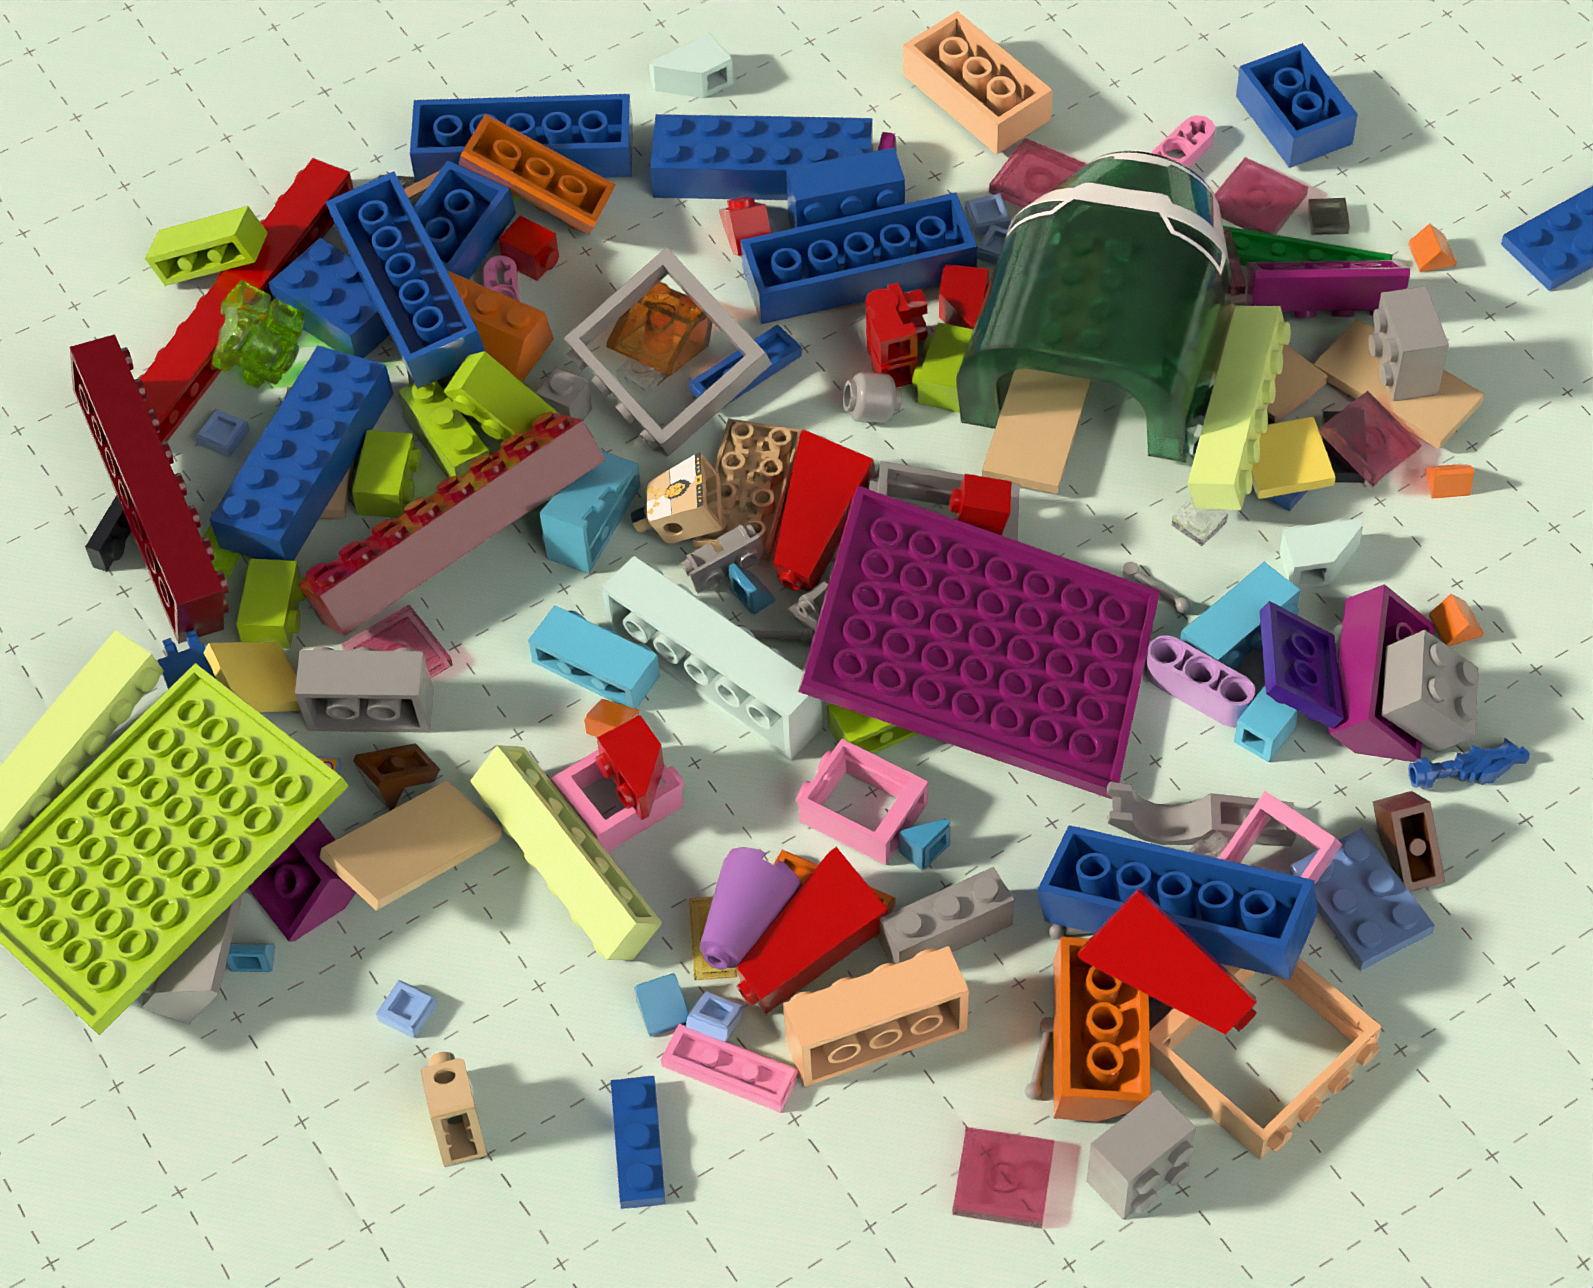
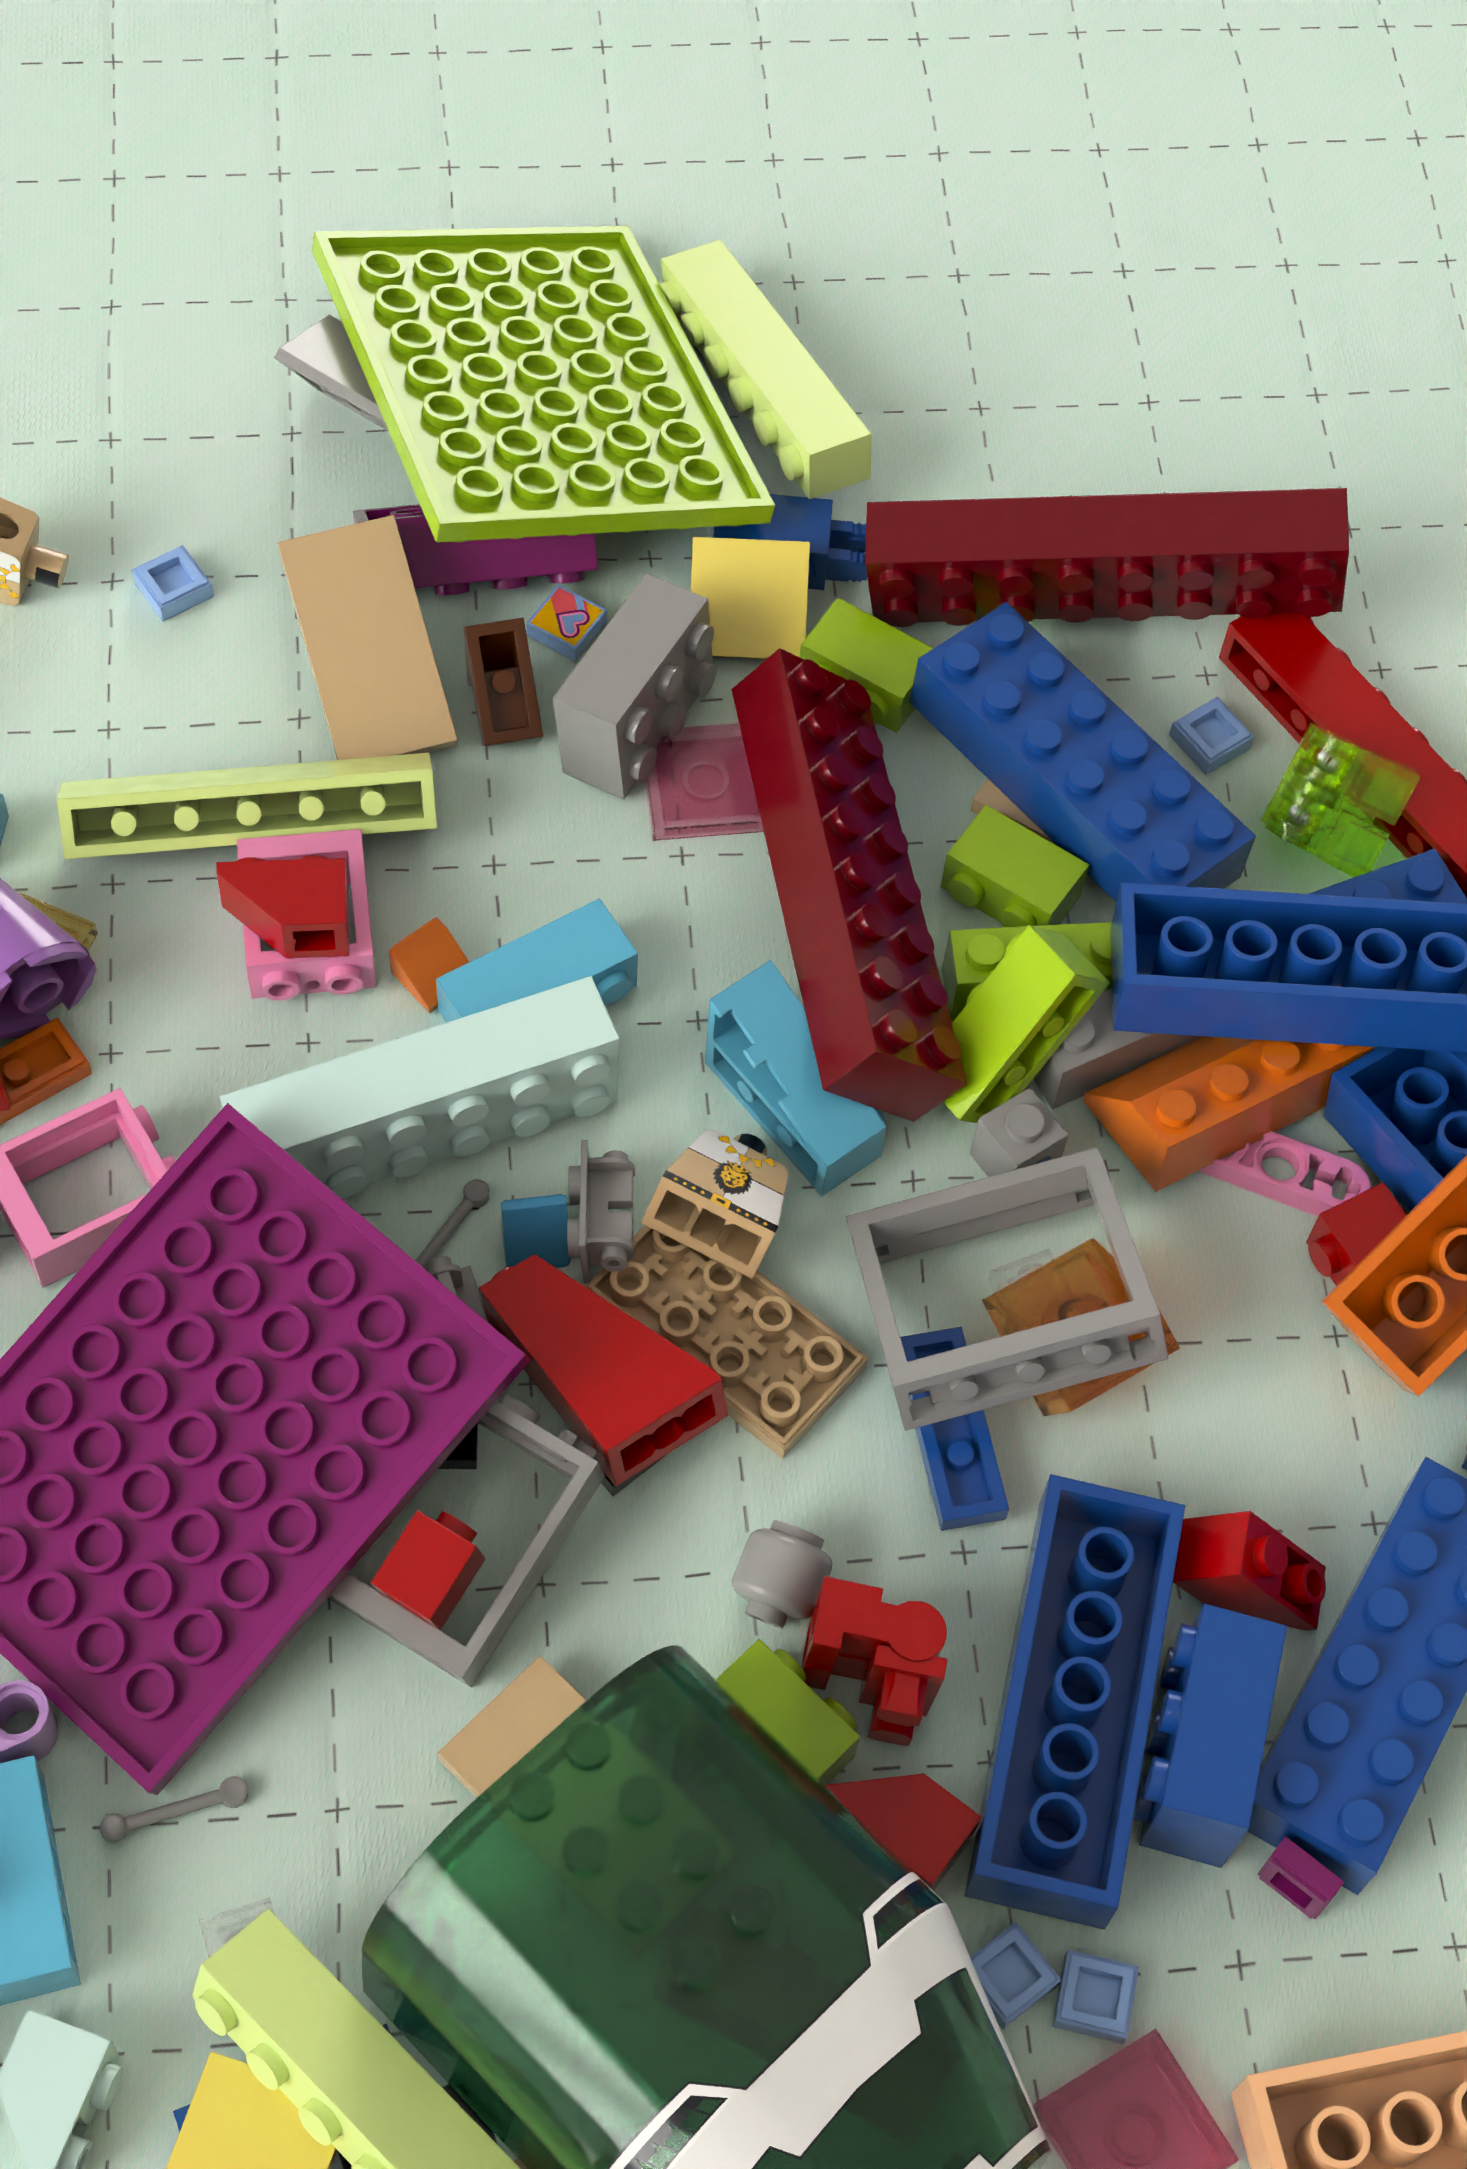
camera: 110 degrees right, 5 degrees up
dark azure slope [227,943,275,972] -> none

